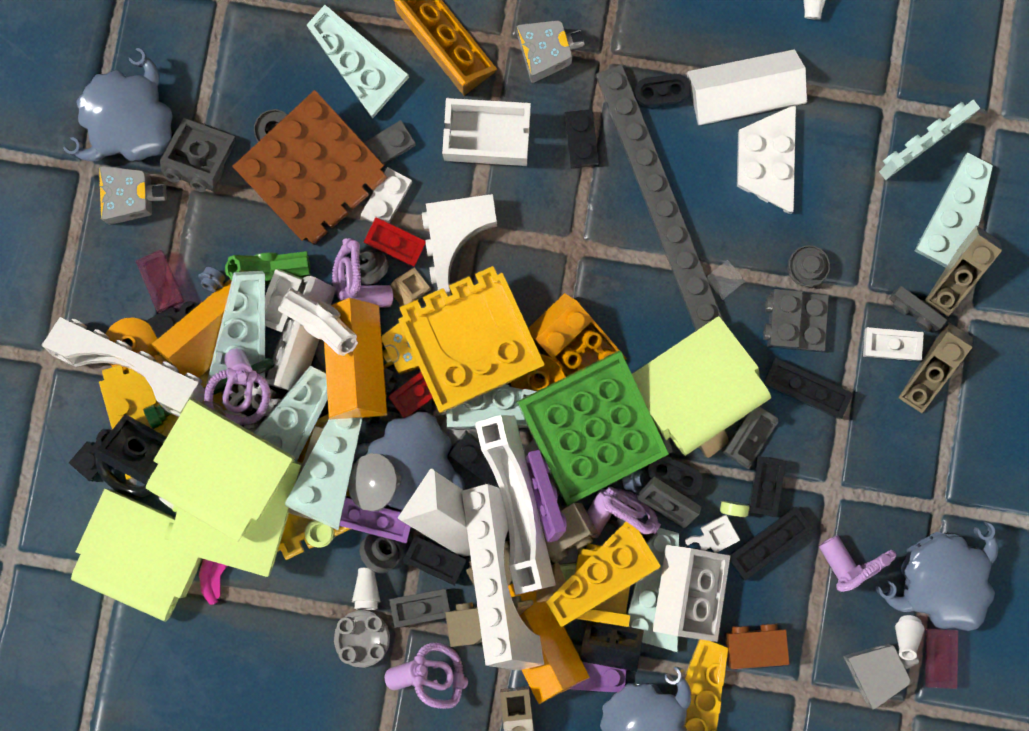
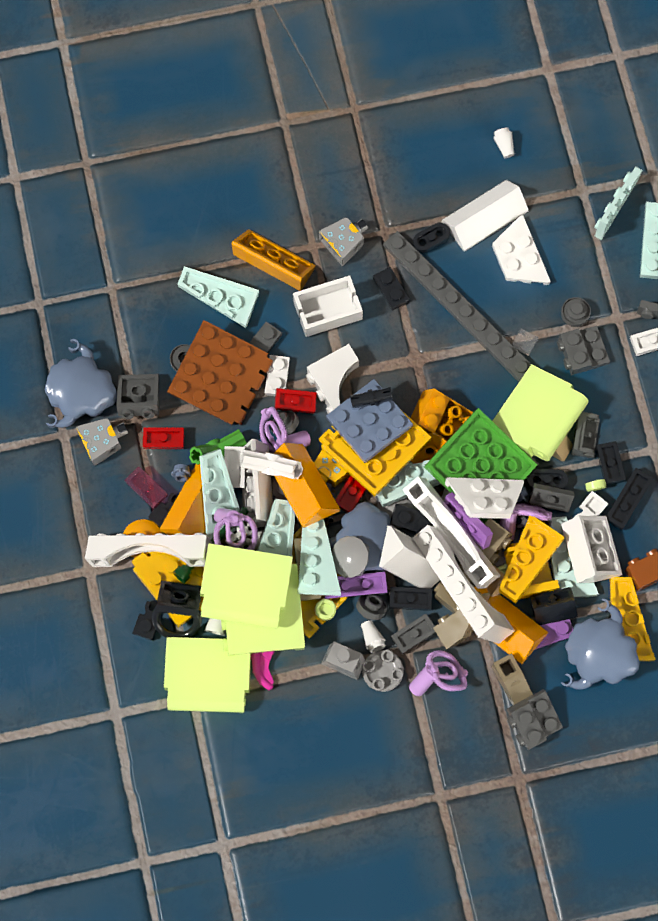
camera: 25 degrees left, 10 degrees down
tan slope [390,267,431,306] -> none
black plate [763,358,853,419] -> none
none -> red plate [143,427,184,449]
none -> light grey torso [321,642,365,680]
none -> sand blue plate [326,379,413,463]
none -> black pin [350,387,393,408]
none -> white wing [445,477,524,519]

